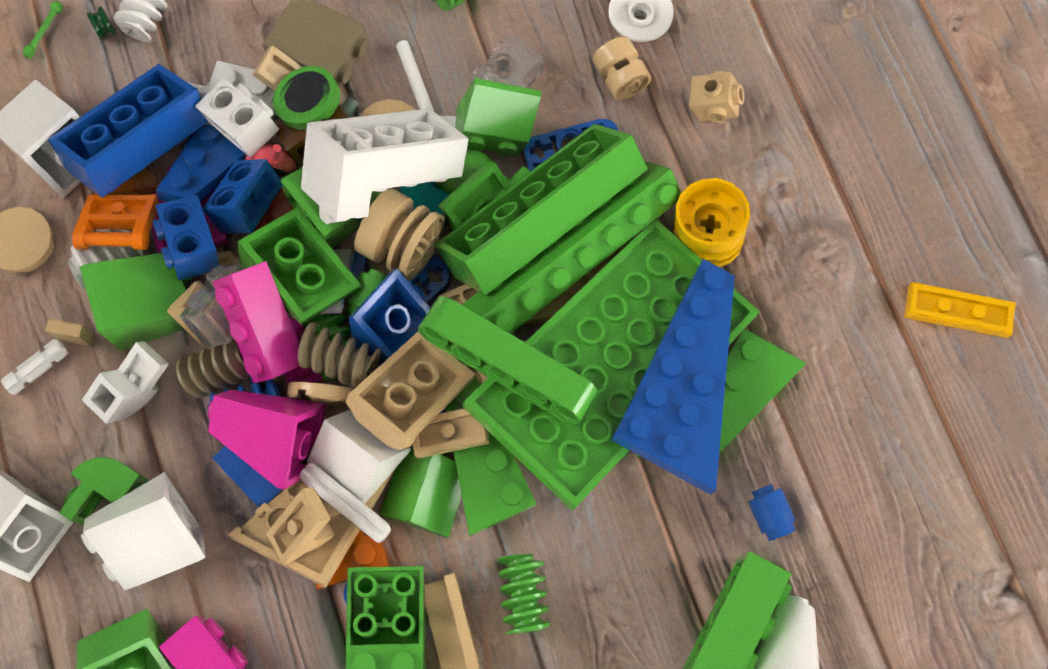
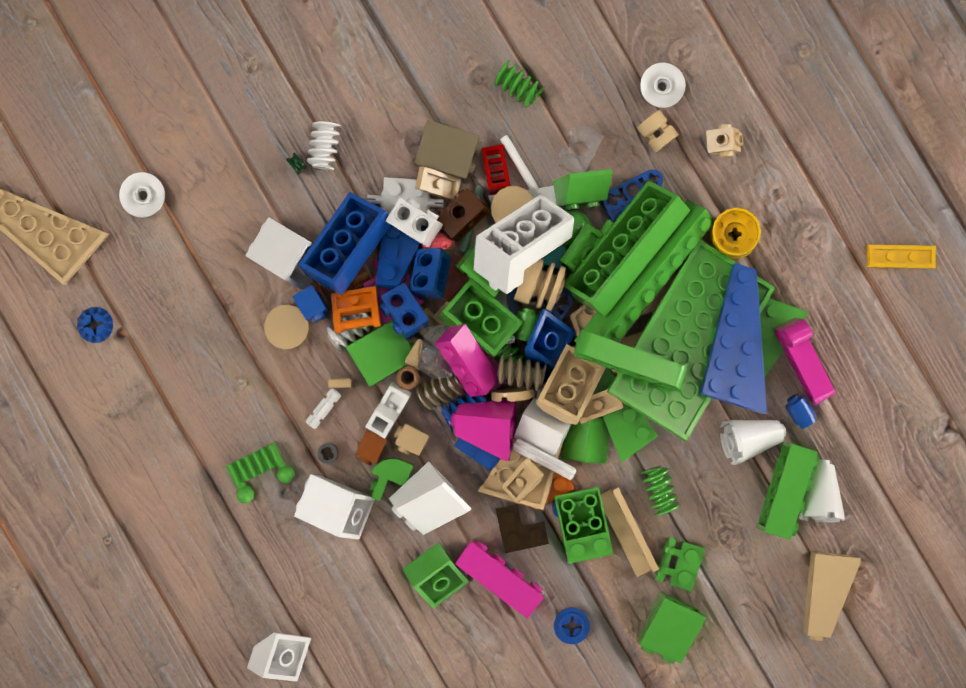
camera: 10 degrees left, 15 degrees up
bright green hinge [23,1,63,59] -> none
tile [273,66,341,130] -> none
none -> blue brick [292,285,330,323]
none -> dark grey bush [317,443,339,464]
none -> dark orange brick [355,429,389,466]
none -> tan brick [394,423,430,456]
none -> medium nougat brick [396,366,420,389]
none -> red slope [481,144,511,195]
none -> dark brown plate [495,504,549,553]
none -> white cone [720,420,786,465]
none -> dark pink beam [774,318,835,405]

